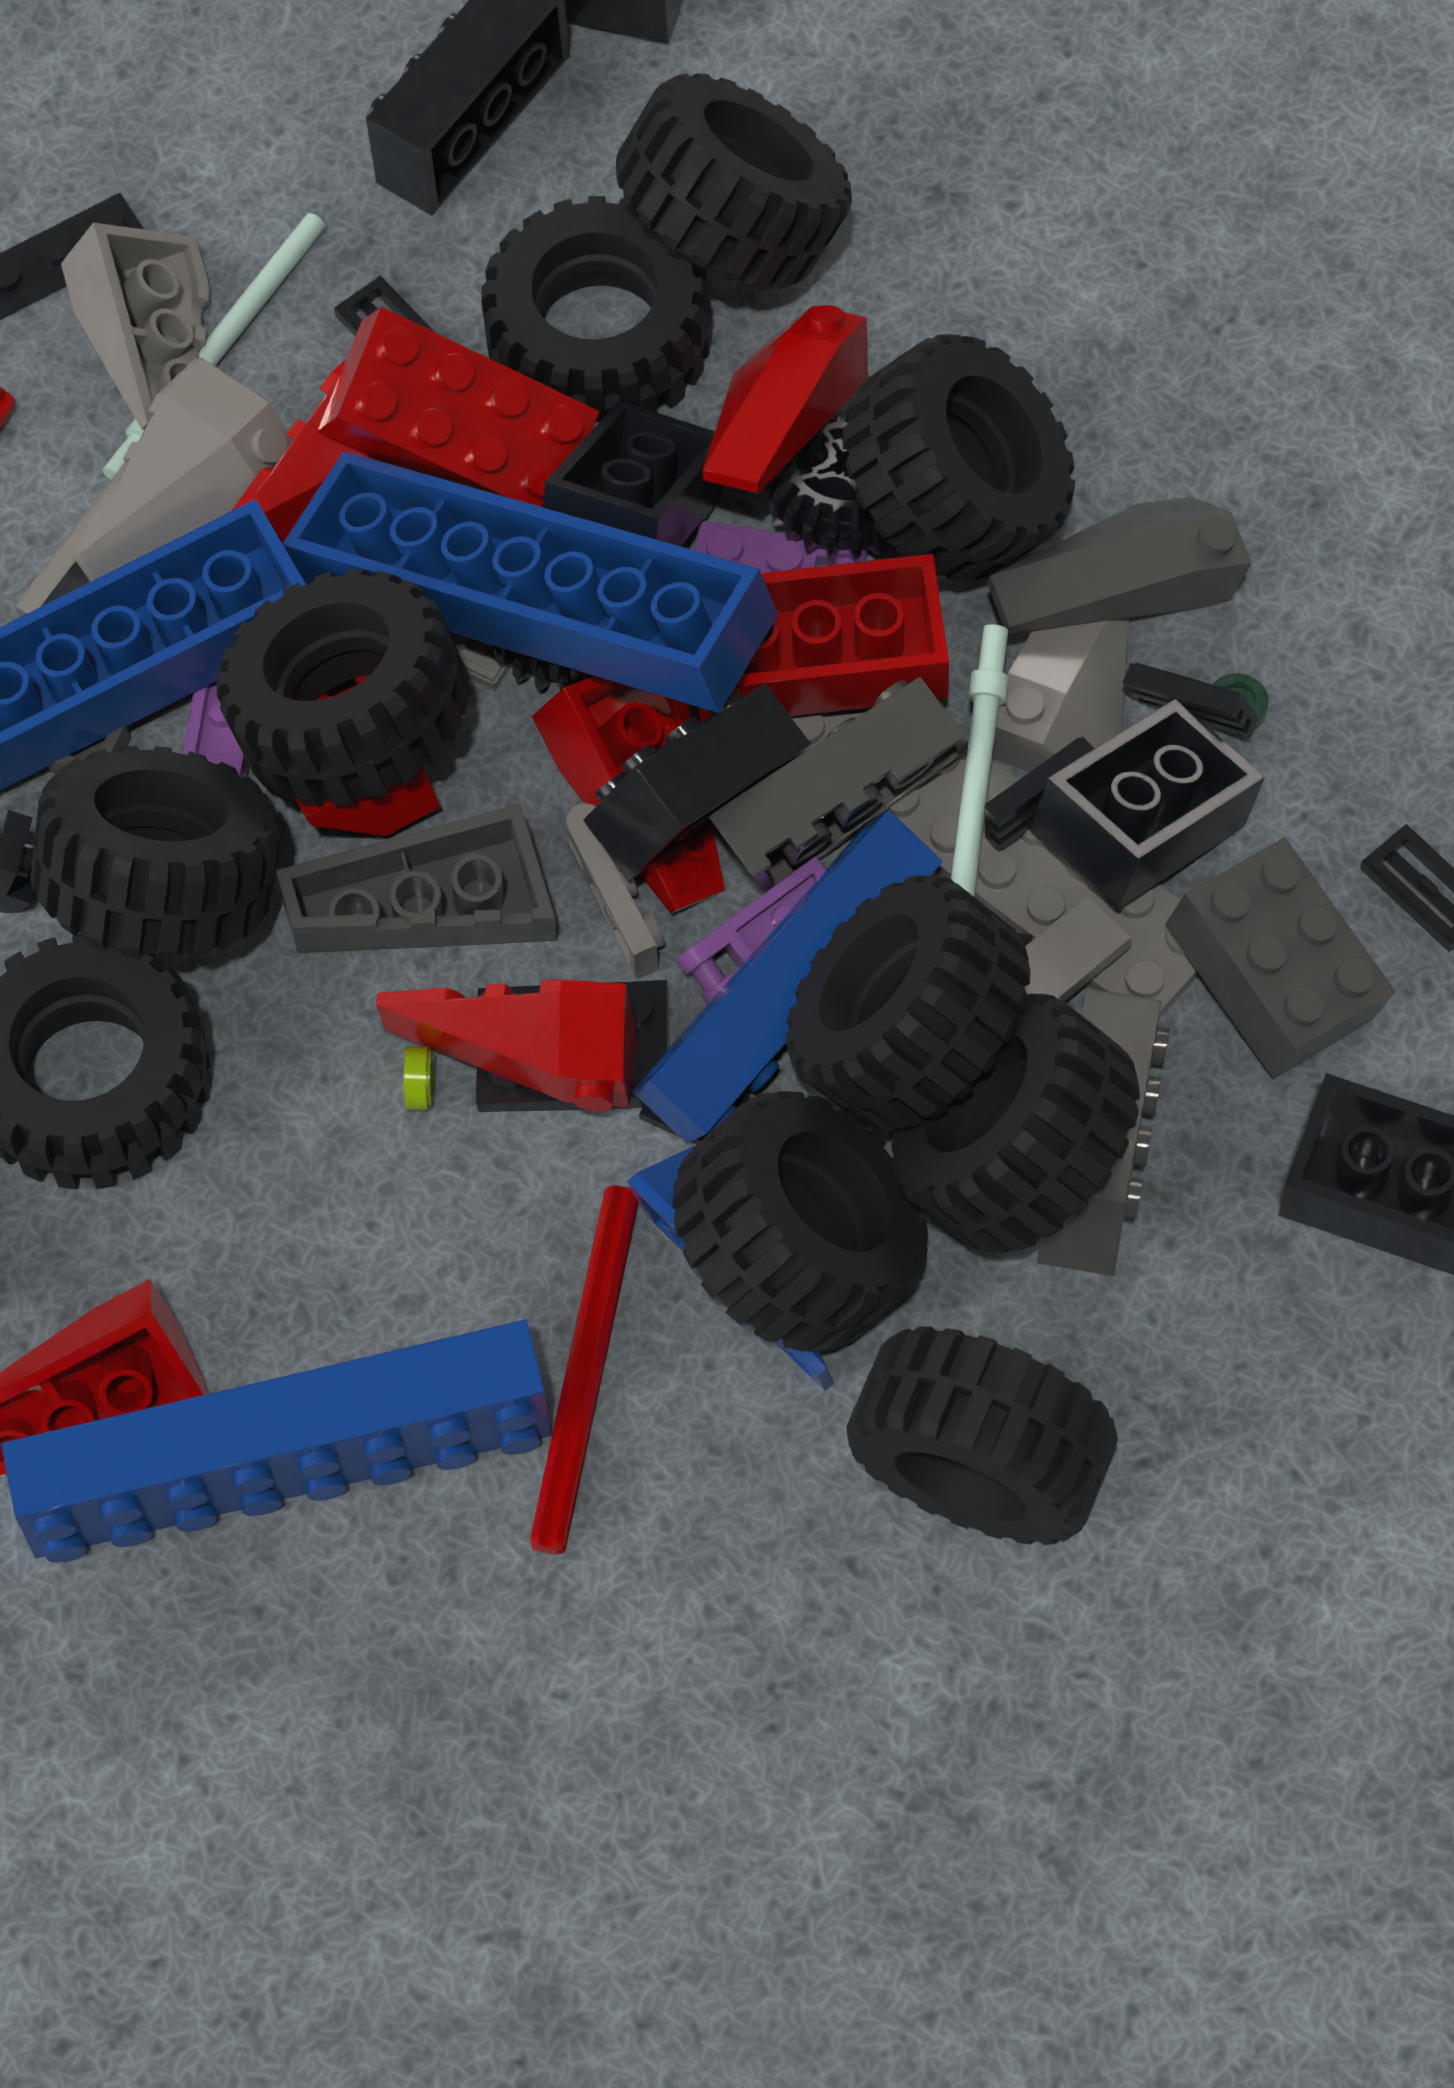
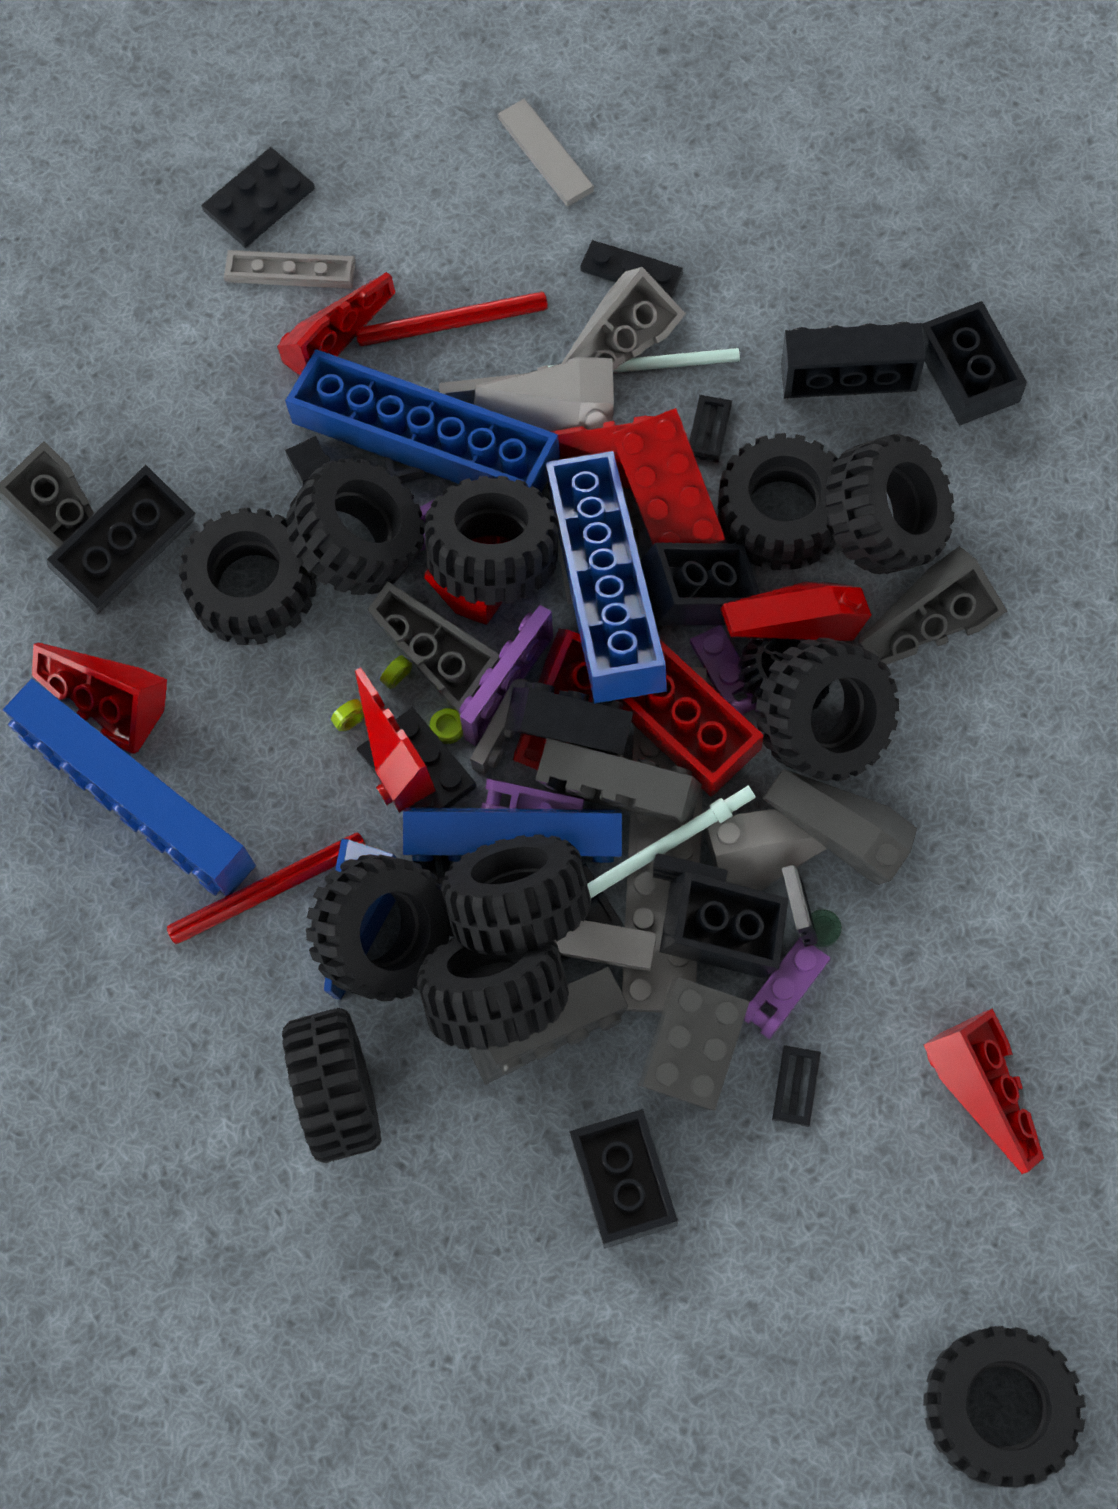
camera: 55 degrees right, 5 degrees up
none -> lime tile [380,655,412,689]
none -> lime tile [429,708,463,744]
none -> medium lavender plate [459,605,553,746]
none -> medium lavender plate [744,938,831,1040]
none -> dark grey wedge [858,546,1007,665]

